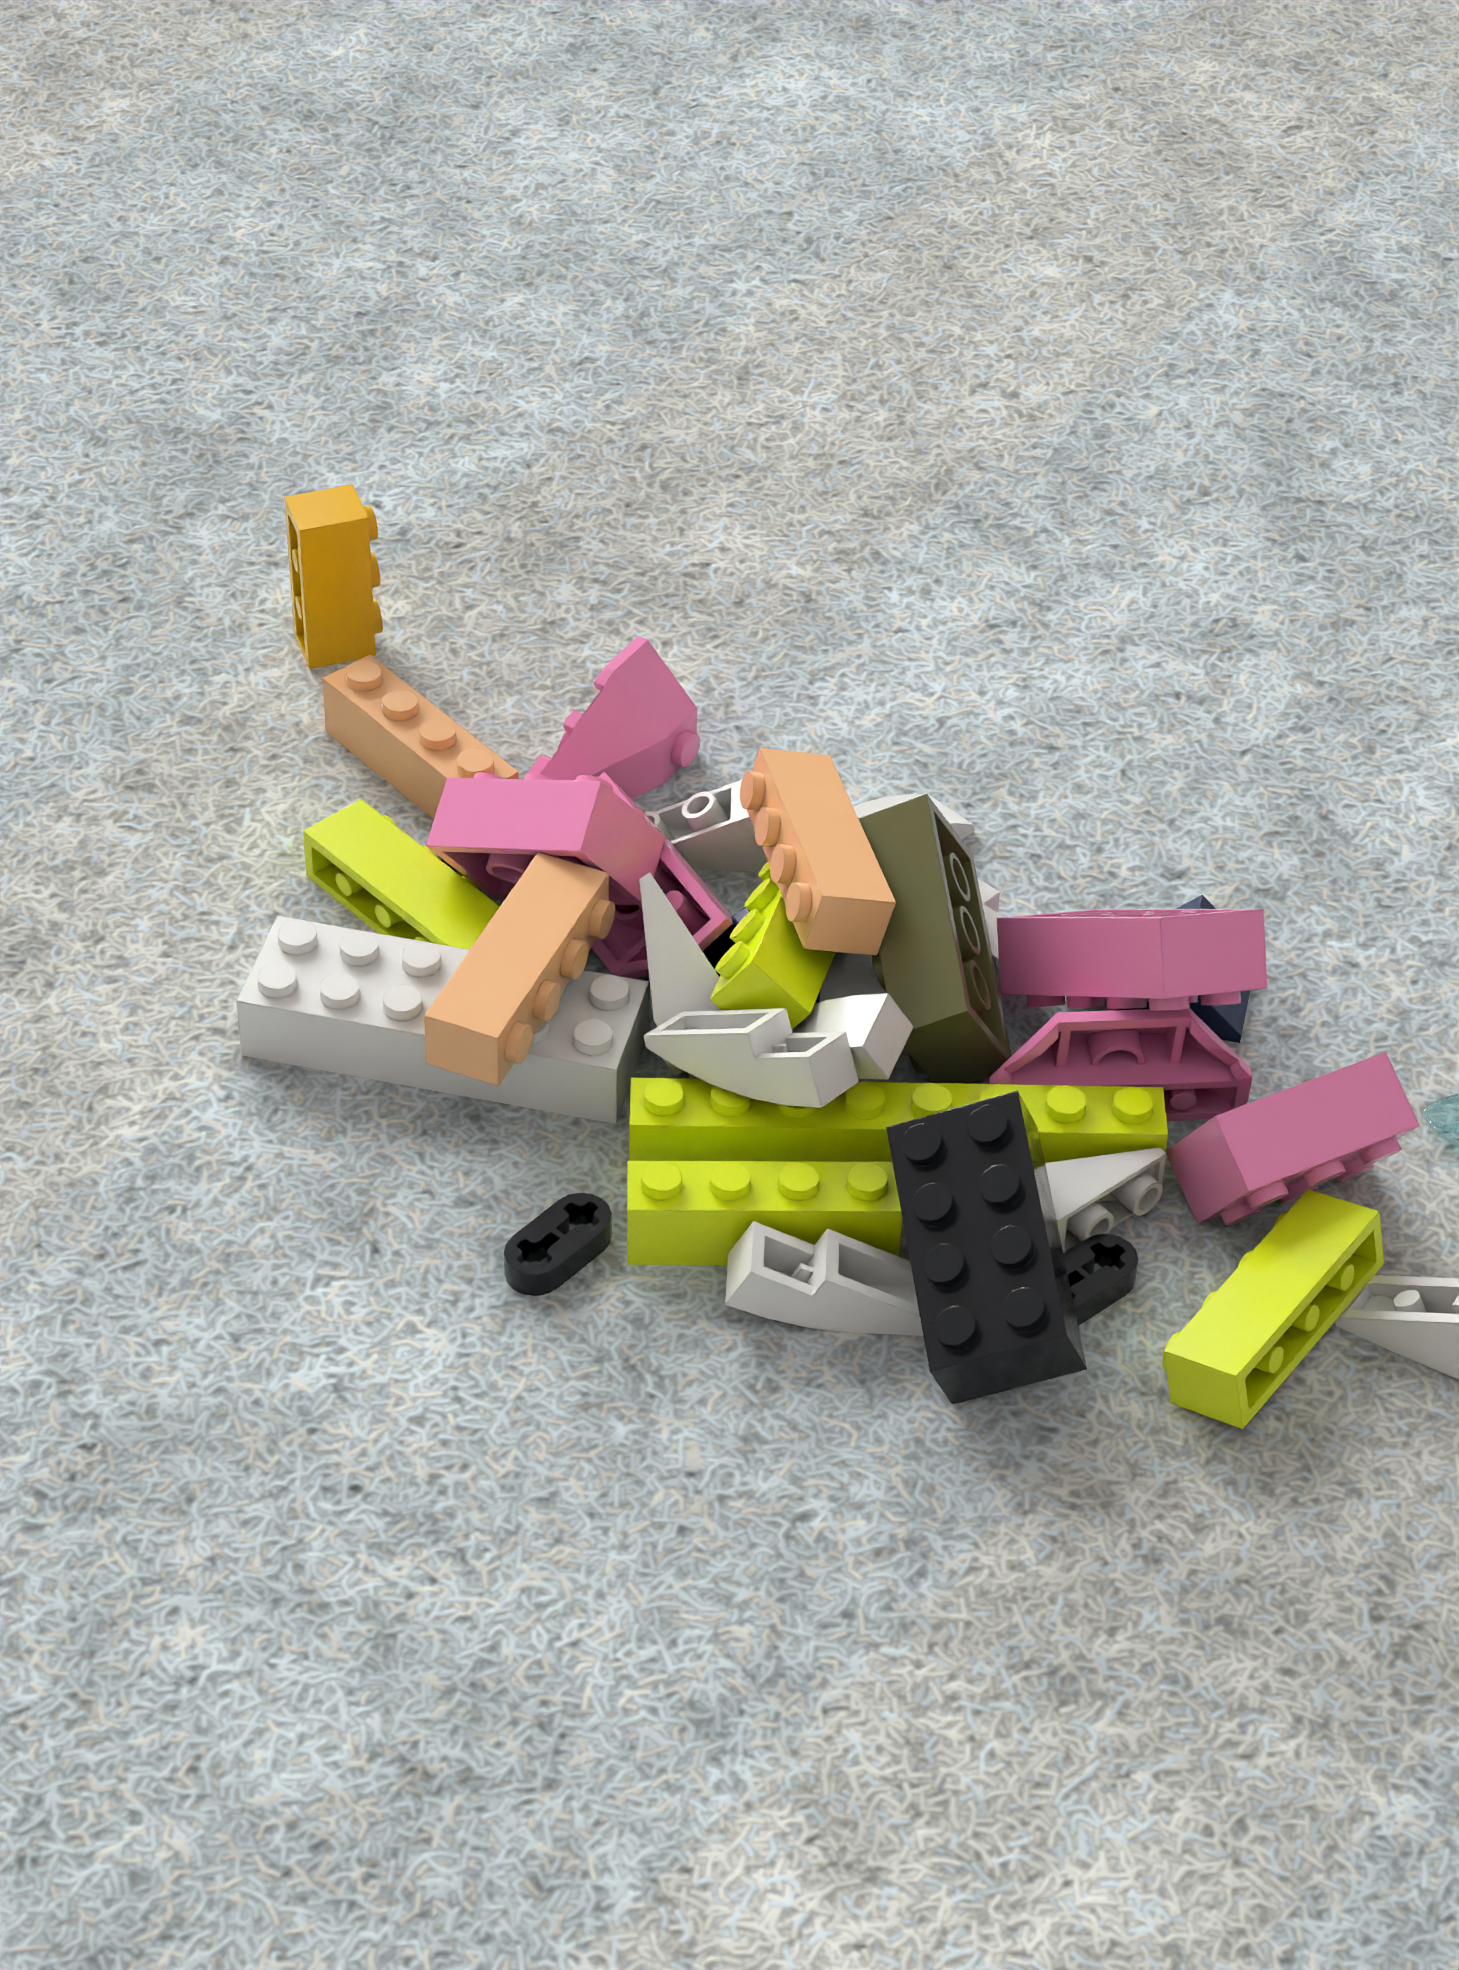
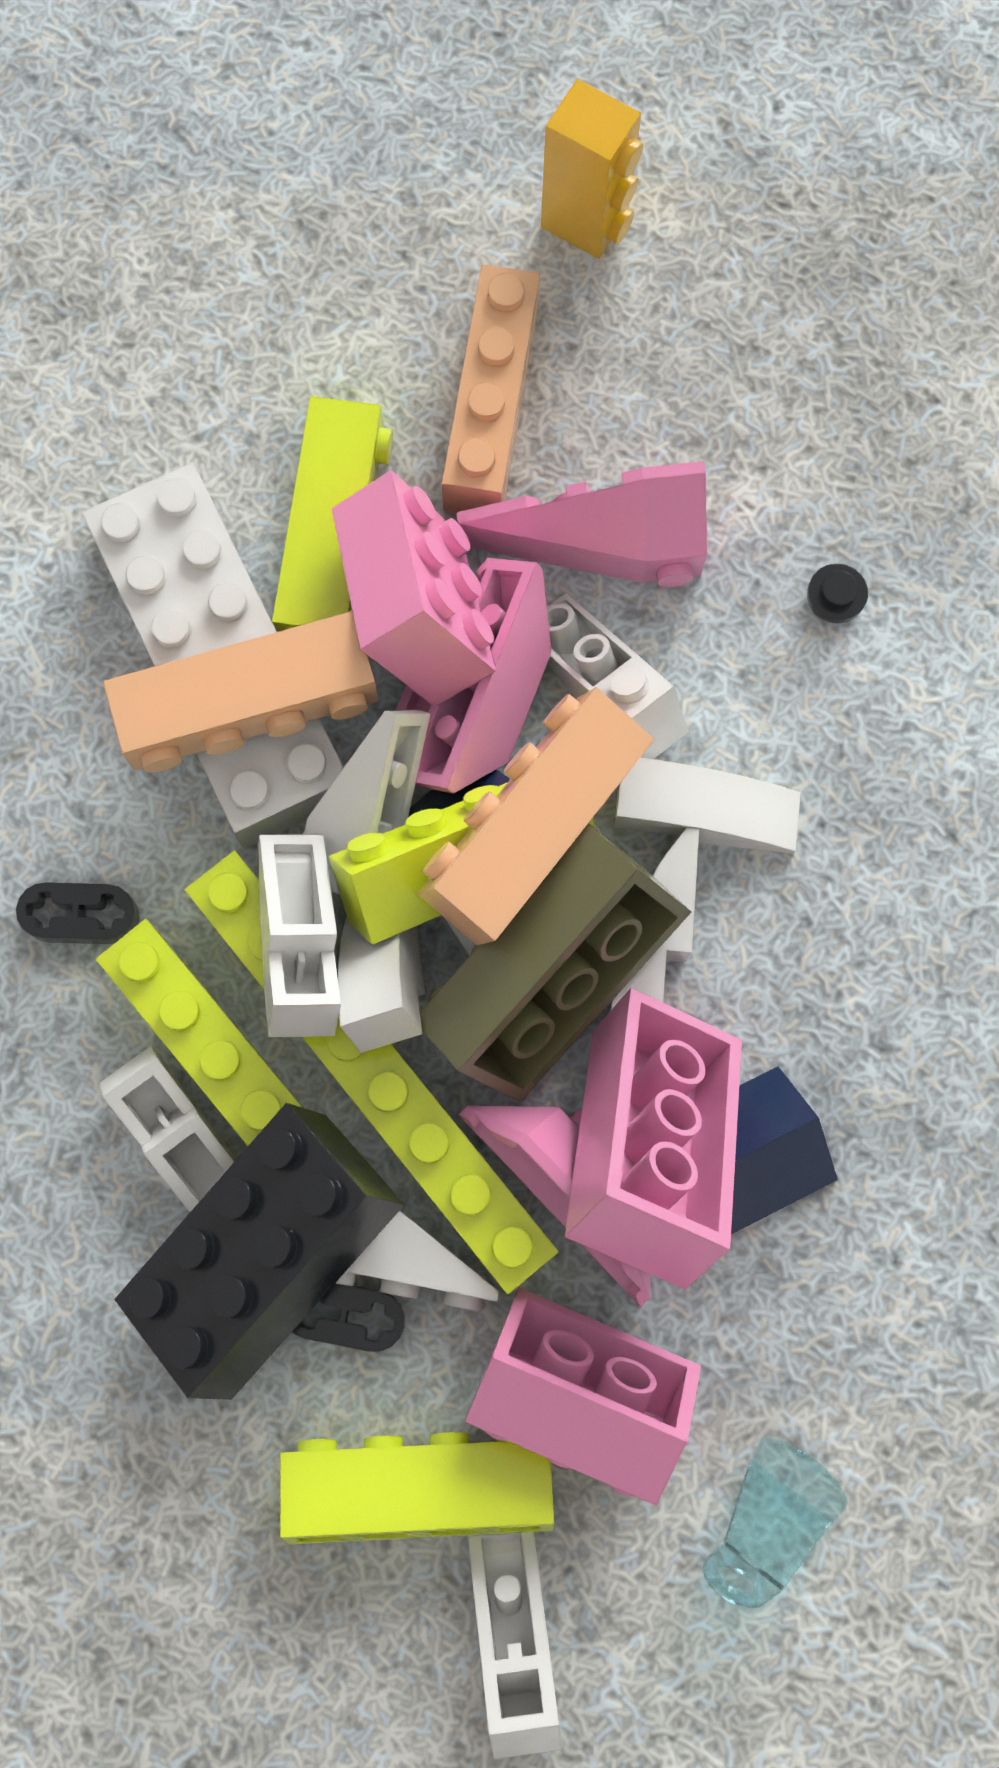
camera: 50 degrees right, 35 degrees up
none -> black plate [807,564,868,623]

